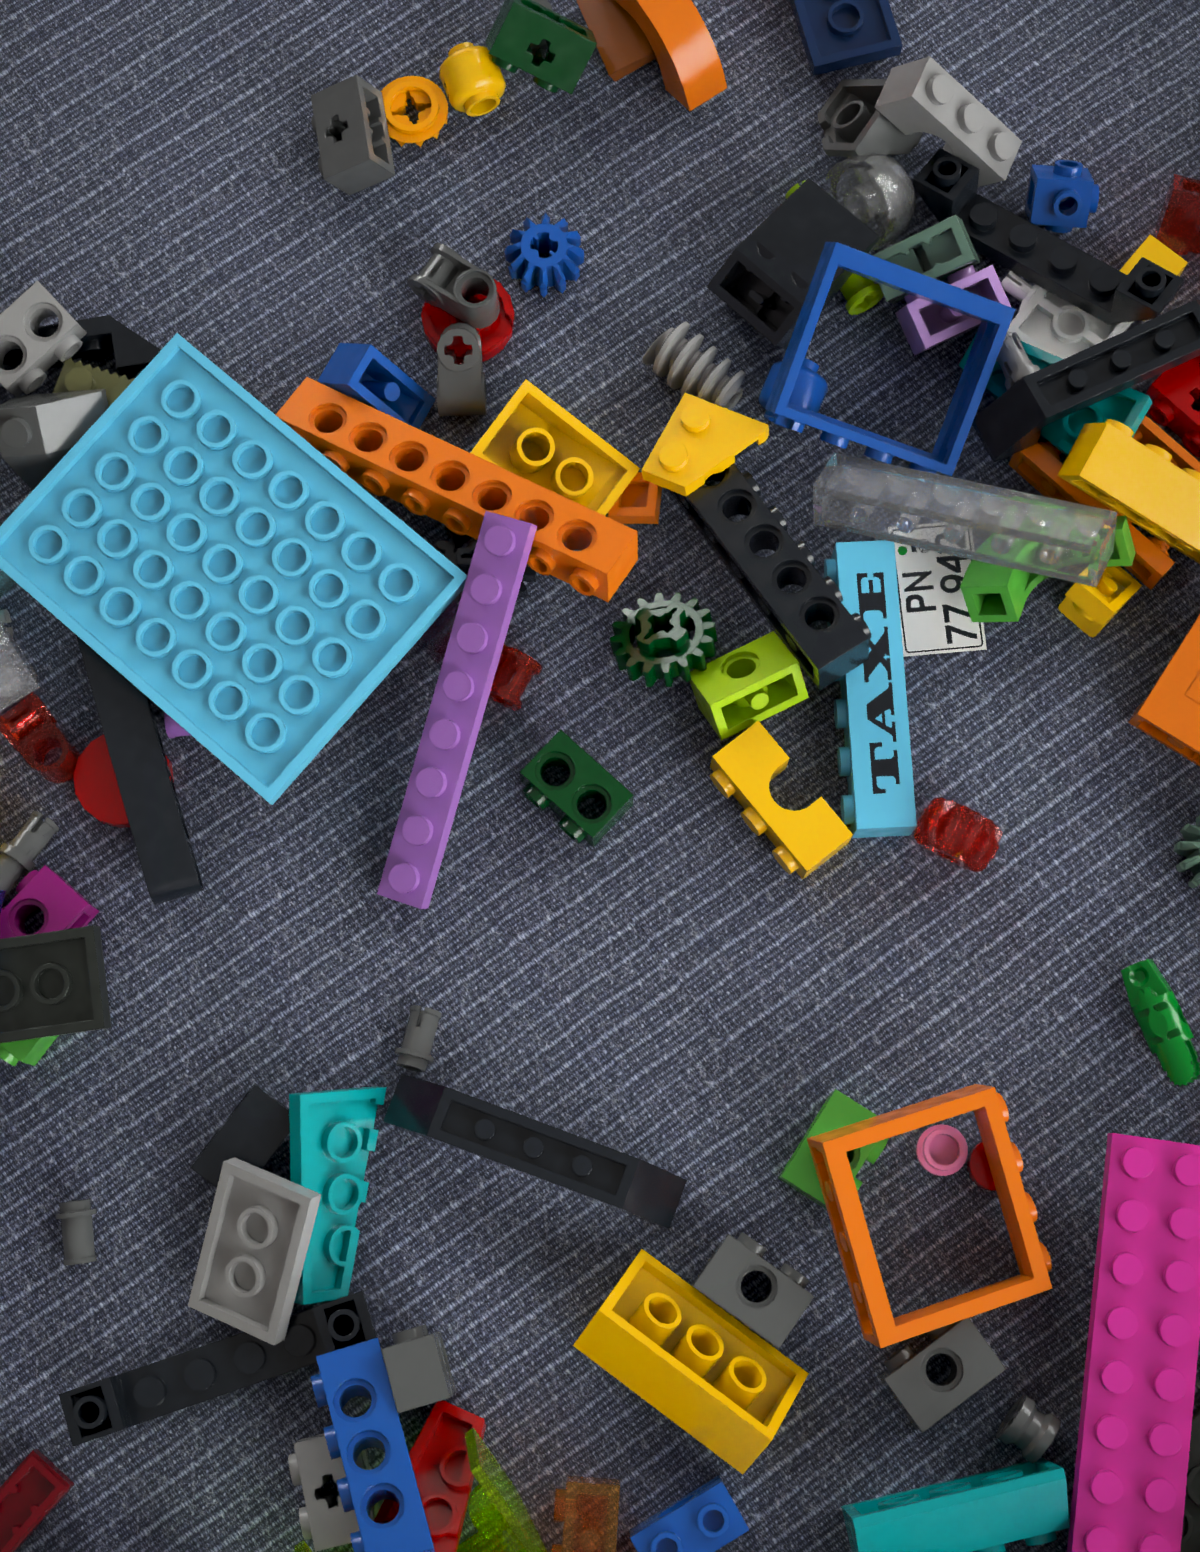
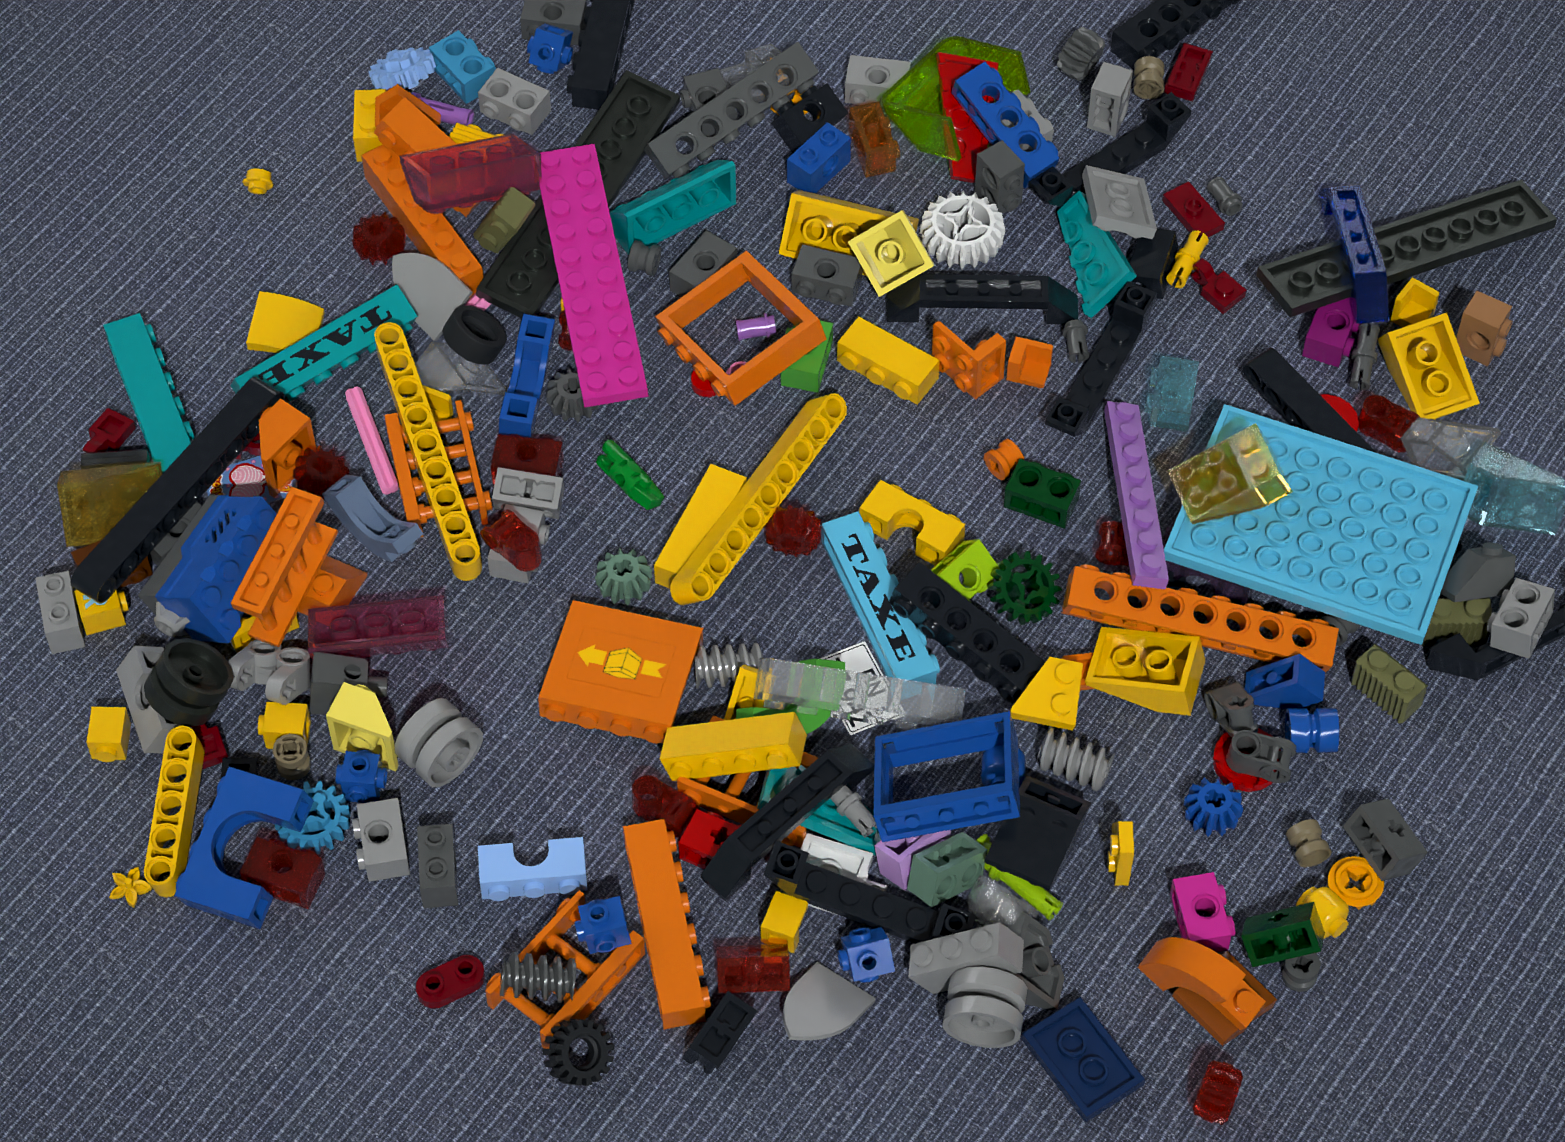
camera: 160 degrees right, 20 degrees down
none -> yellow brick [654,464,747,589]
none -> yellow beam [670,393,847,605]
none -> light grey piece [695,643,764,689]
none -> medium lavender pin [736,313,777,341]
none -> light grey shield [783,962,876,1041]
none -> yellow brick [837,316,940,405]
none -> light yellow slope [848,210,935,297]
none -> white gear [920,190,1005,270]
none -> orange bracket [932,320,1006,400]
none -> light grey wheel [943,966,1028,1048]
none -> orange wheel [984,439,1025,480]
none -> orange panel [1006,336,1053,388]
none -> black slope [1045,281,1157,437]
none -> light grey brick [1087,62,1133,137]
none -> yellow wing [1107,821,1134,886]
none -> dark tan wheel [1134,56,1165,99]
none -> clear light blue brick [1145,355,1199,432]
none -> dark red plate [1162,181,1225,242]
none -> yellow pin [1166,231,1209,288]
none -> clear yellow slope [1167,423,1293,524]
none -> dark pink brick [1170,872,1235,952]
none -> dark red plate [1191,258,1247,314]
none -> blue wheel [1285,708,1339,753]
none -> dark tan wheel [1286,819,1332,868]
none -> olive brick [1351,644,1428,723]

